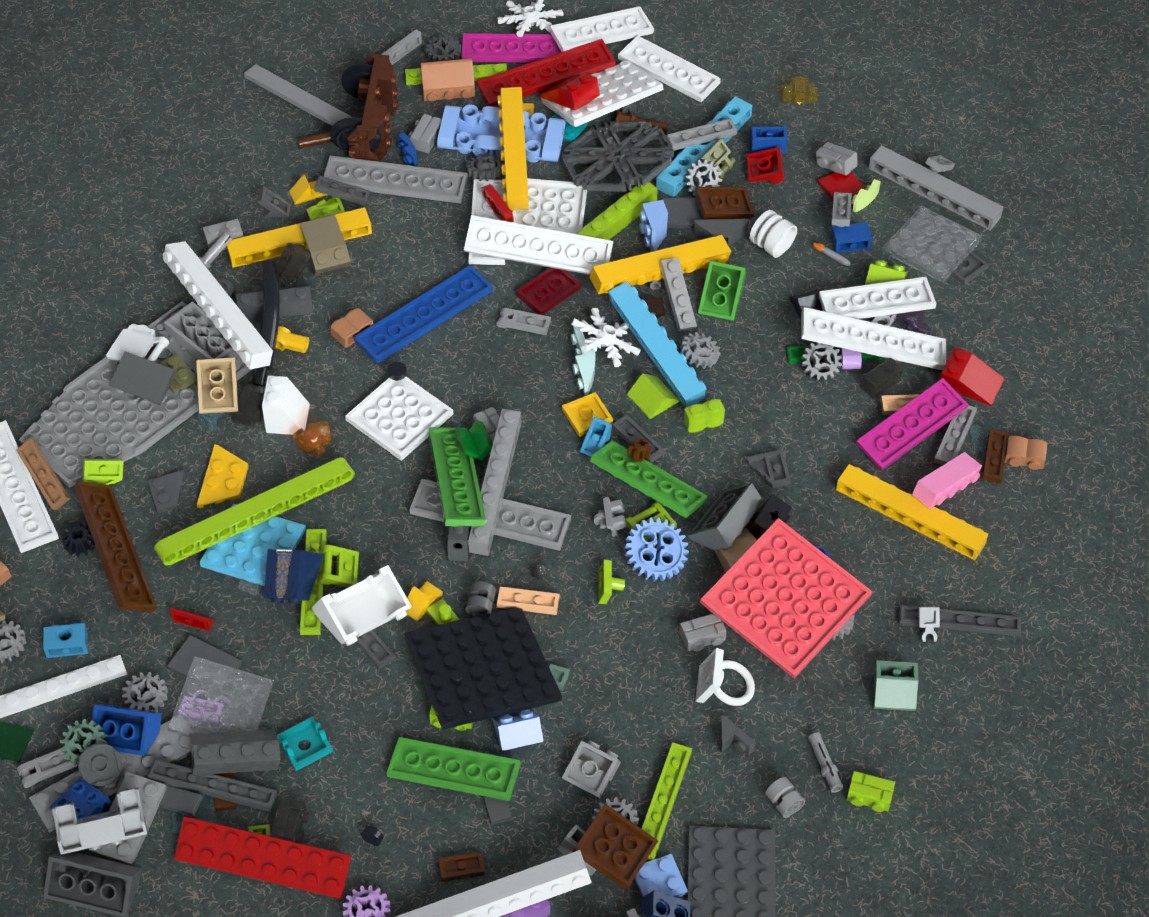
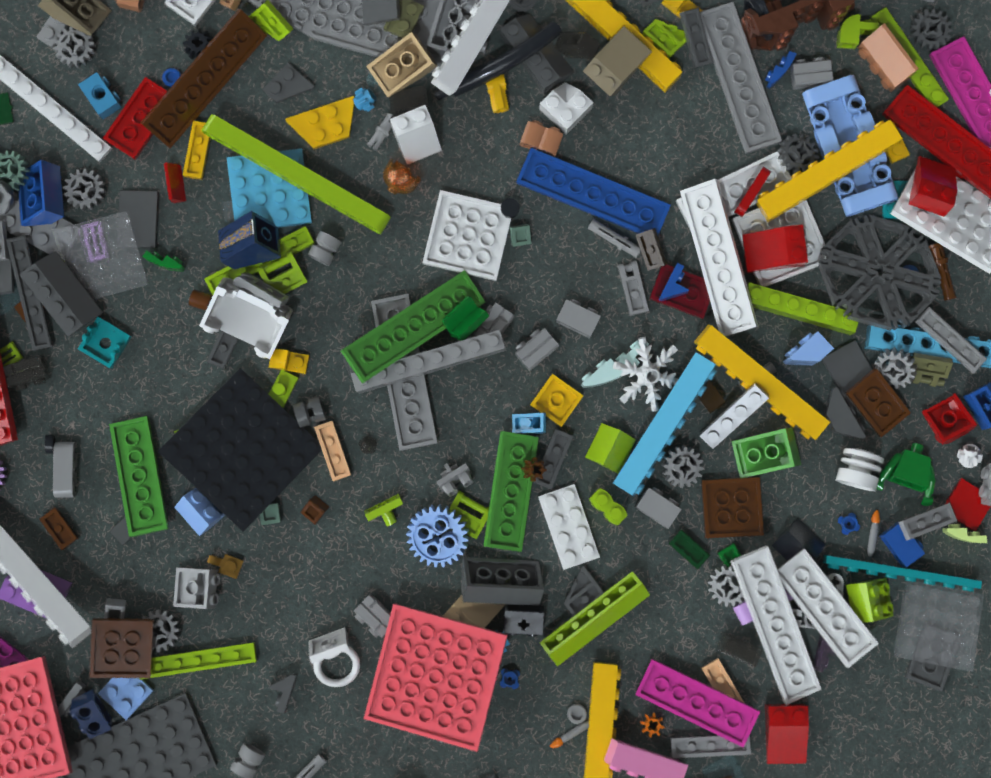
camera: 65 degrees right, 30 degrees up
none -> light grey beam [53,442,77,498]
none -> red plate [103,77,167,160]
none -> green slope [142,251,185,272]
none -> blue tile [162,68,181,88]
none -> yellow plate [183,121,210,180]
none -> reddish brown beam [189,289,213,311]
none -> pearl gold plate [207,554,244,579]
none -> light grey plate [234,272,289,308]
none -> reddish brown slope [300,495,330,525]
none -> light grey wheel [307,231,342,266]
none -> dark azure gear [353,87,377,112]
none -> light grey pin [367,113,394,151]
none -> sand green plate [509,224,531,247]
none -> light grey brick [515,328,559,372]
none -> white plate [538,484,600,570]
none -> white slope [539,83,593,135]
none -> lime brick [540,571,650,667]
none -> light grey piece [550,721,589,748]
none -> light grey brick [556,299,601,339]
none -> light grey tile [567,704,587,724]
none -> light grey pin [588,219,641,258]
none -> light grey brick [635,487,681,529]
none -> plate [636,228,667,271]
none -> orange gear [640,712,665,737]
none -> blue slope [658,263,689,301]
none -> dark green plate [668,529,710,570]
none -> reddish brown plate [701,477,764,538]
none -> red slope [742,224,808,273]
none -> teal plate [822,555,982,592]
none -> lime brick [837,14,879,49]
none -> blue plate [838,513,860,535]
none -> green torso [877,443,936,506]
none -> white gear [957,444,983,468]

